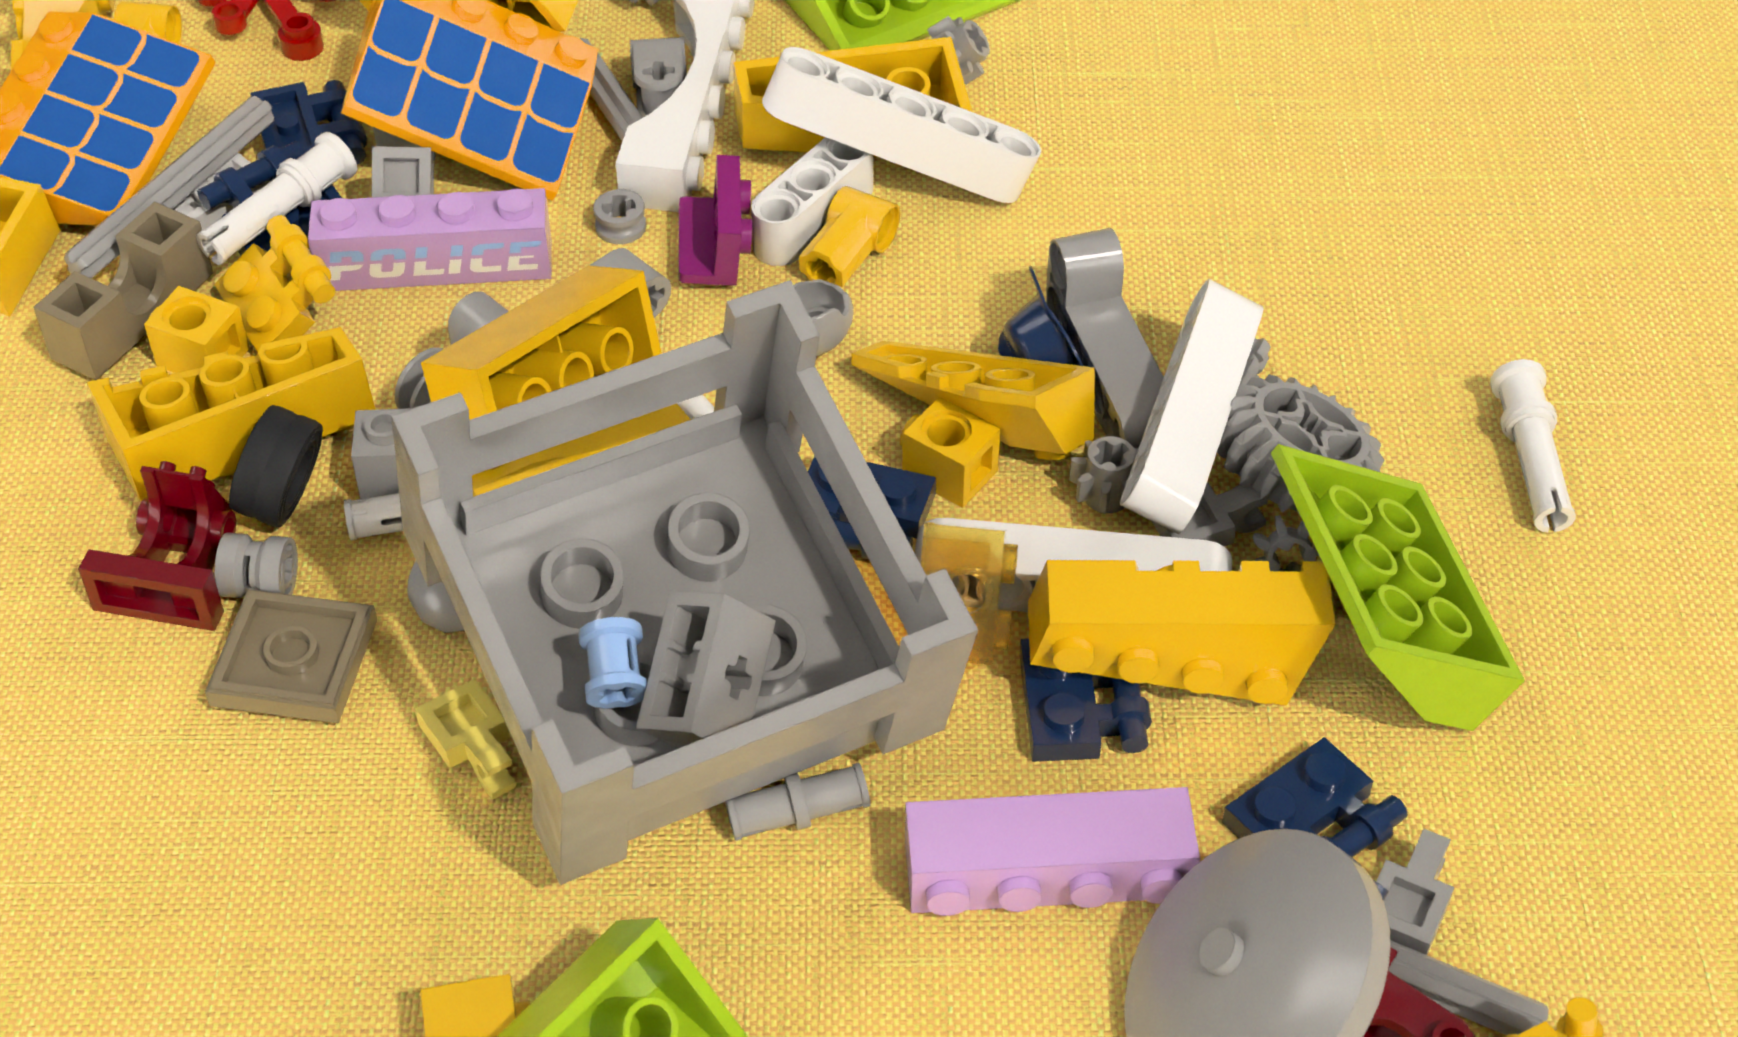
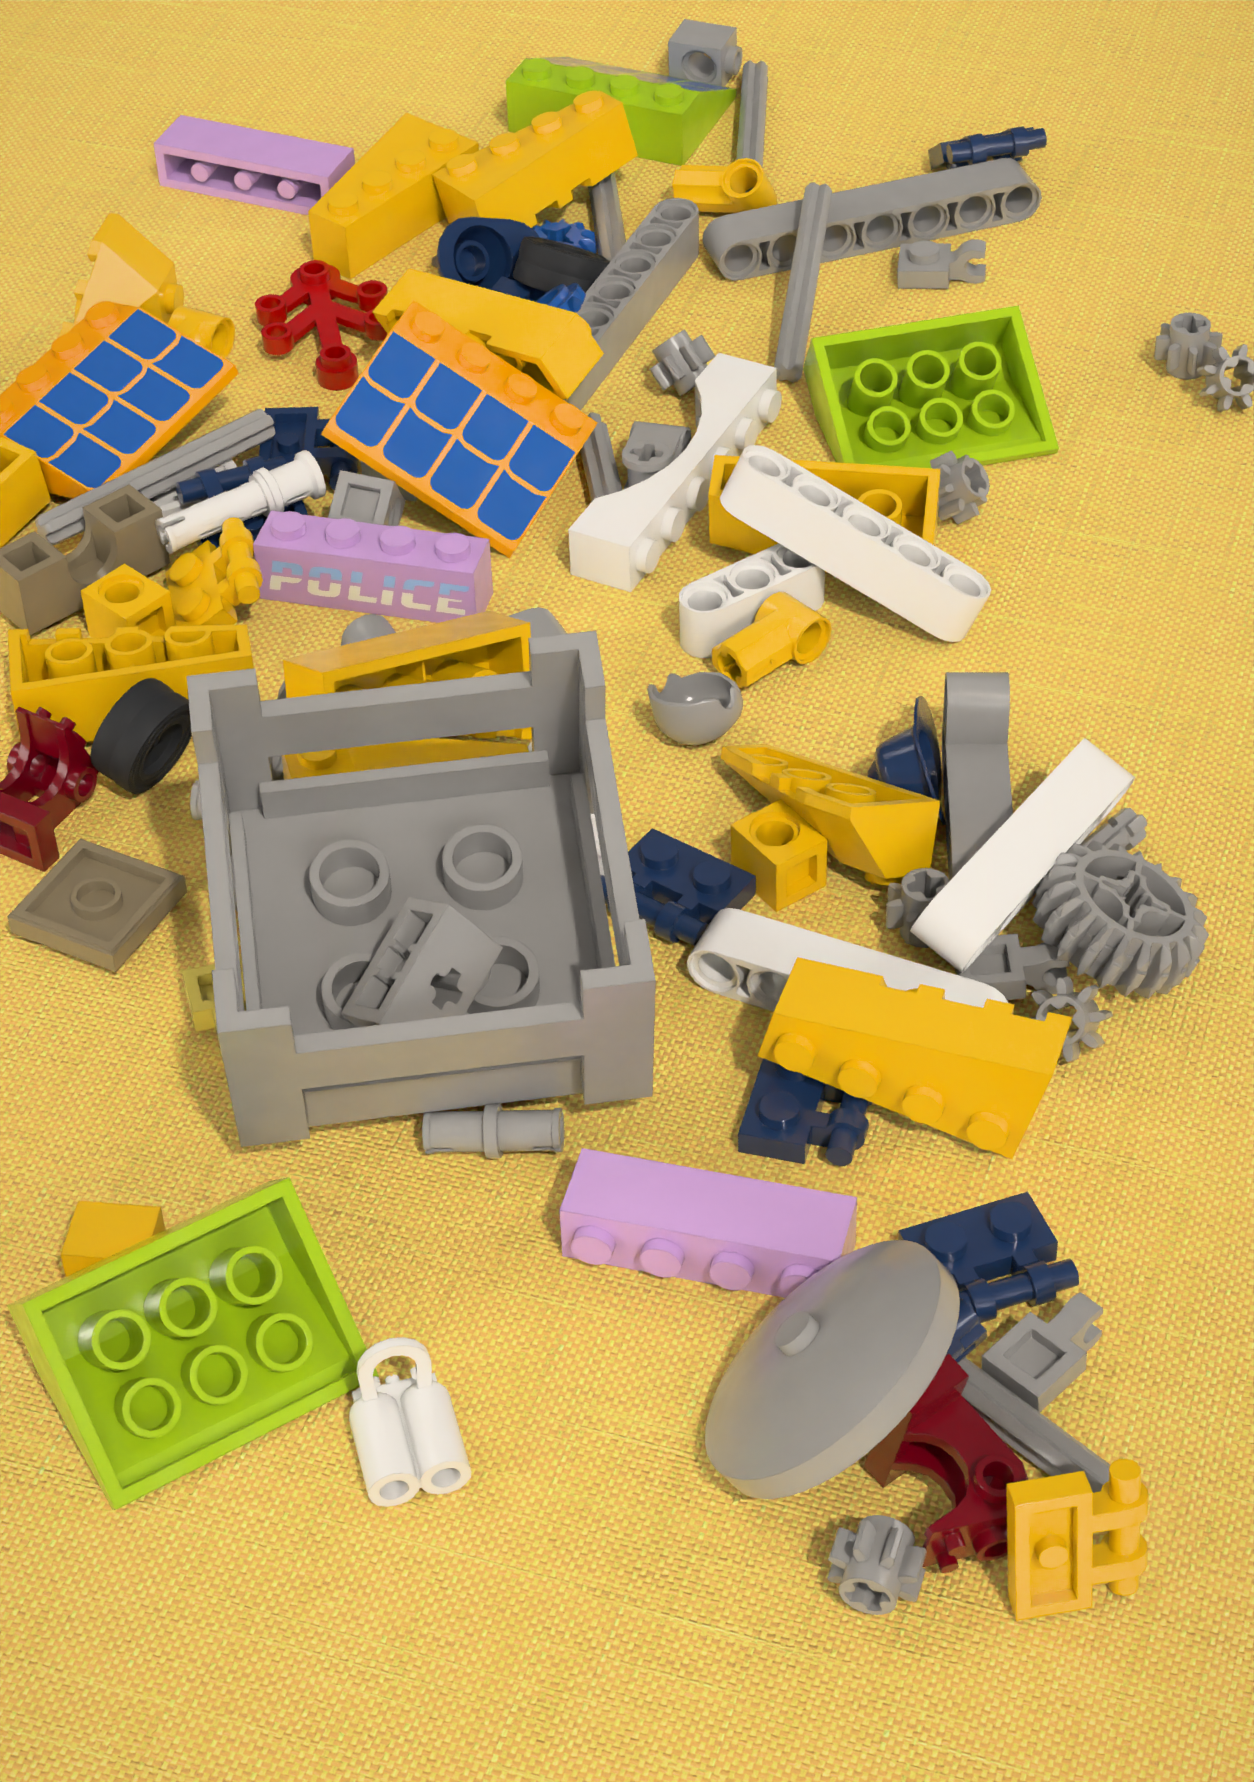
camera: 20 degrees right, 5 degrees down
light grey wheel [214,533,298,598] -> none
light blue bush [578,617,647,709] -> none
light grey bush [593,189,646,244] -> none
magenta bracket [678,155,752,286] -> none
clear yellow brick [921,522,1018,665] -> none
lime slope [1271,444,1525,731] -> none

